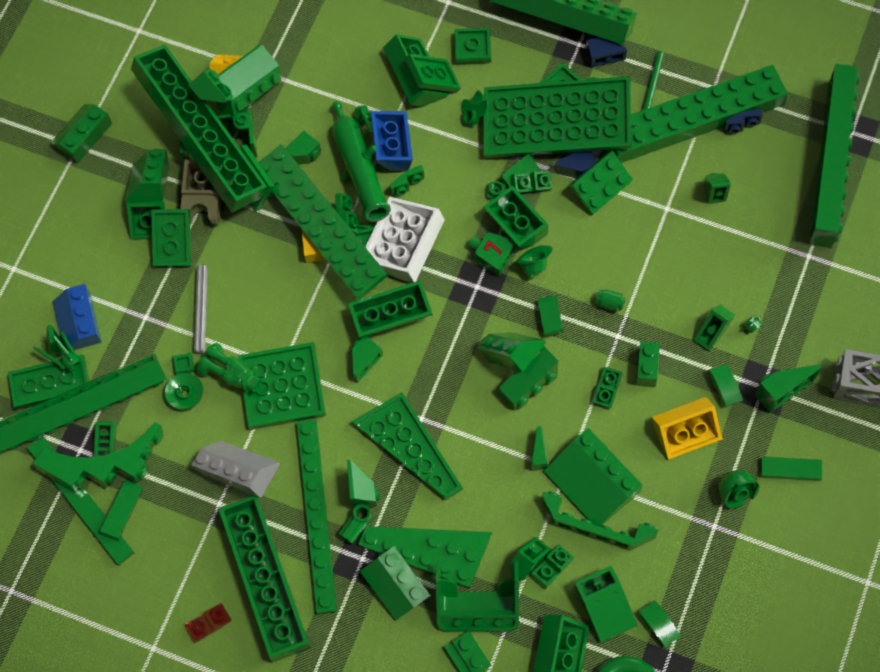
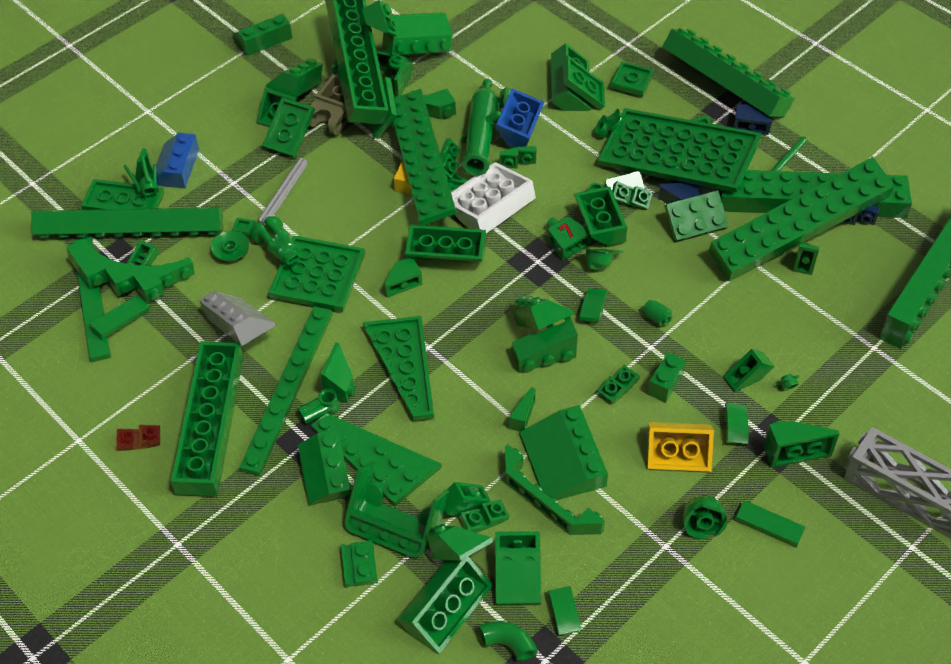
camera: 20 degrees right, 15 degrees down
none -> green slope [426,524,494,561]
none -> green brick [708,157,895,282]

